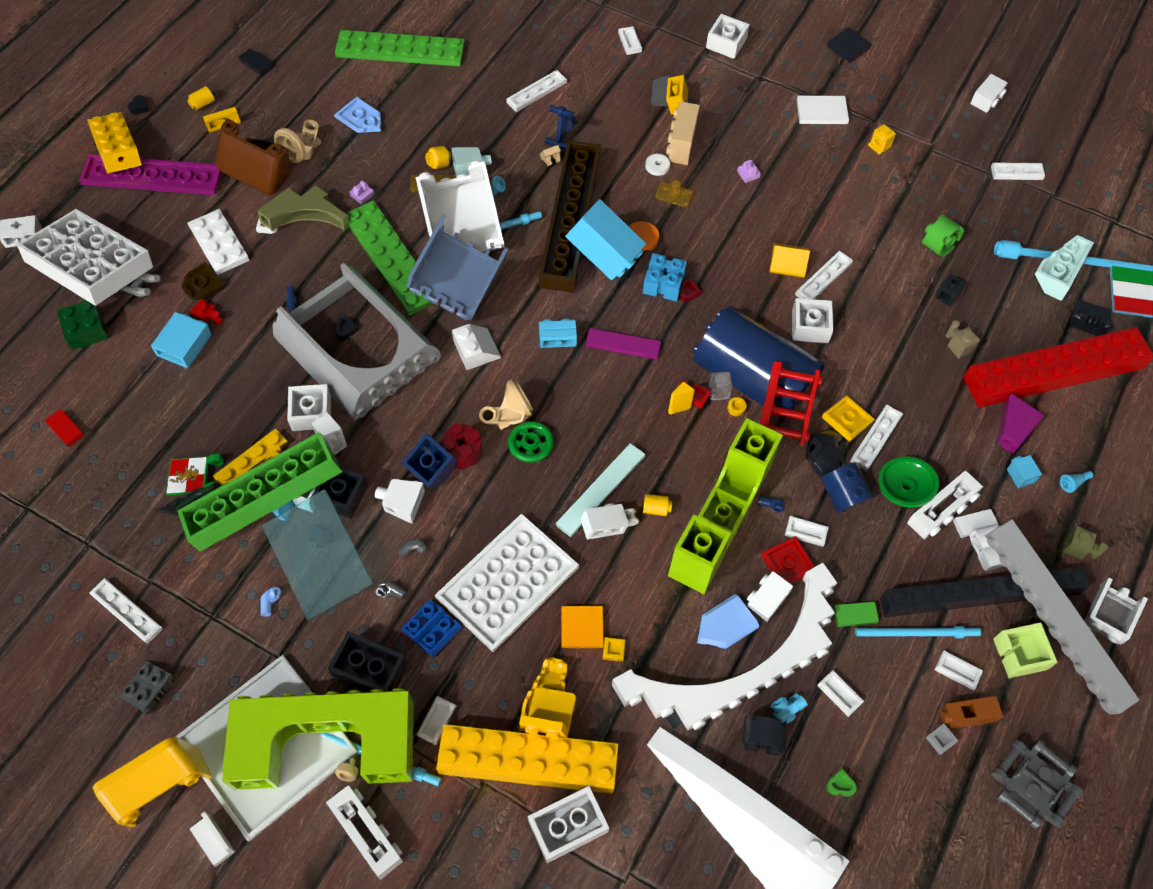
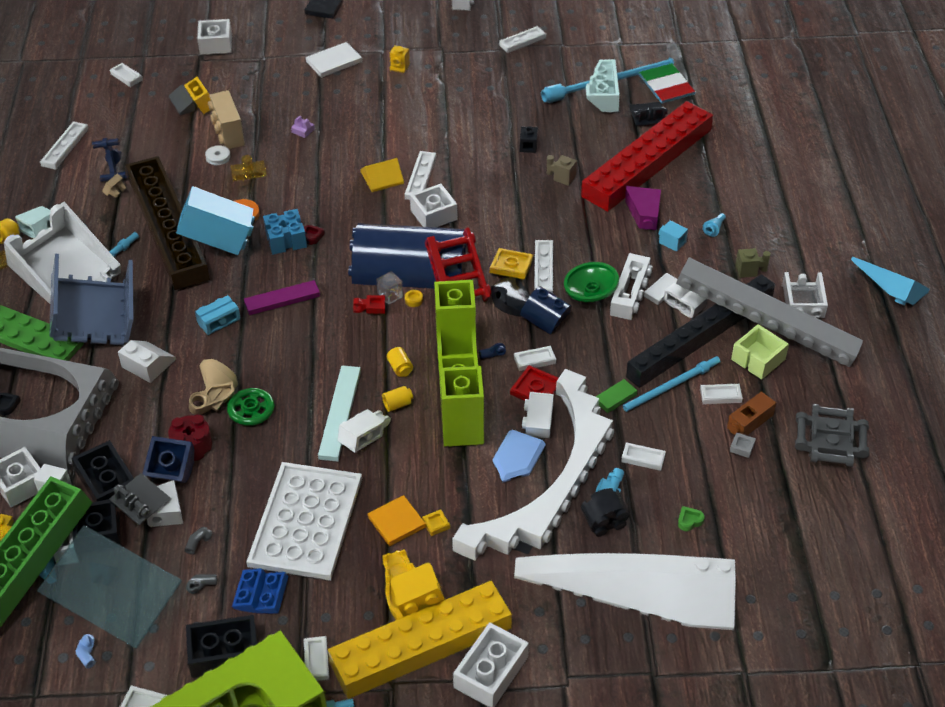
camera: 30 degrees left, 15 degrees down
yellow slope [668,382,694,414] -> none
bright green brick [922,214,964,257] -> none
none -> black brick [72,440,134,502]
none -> dark grey hinge [109,473,171,525]
none -> yellow brick [387,347,413,377]

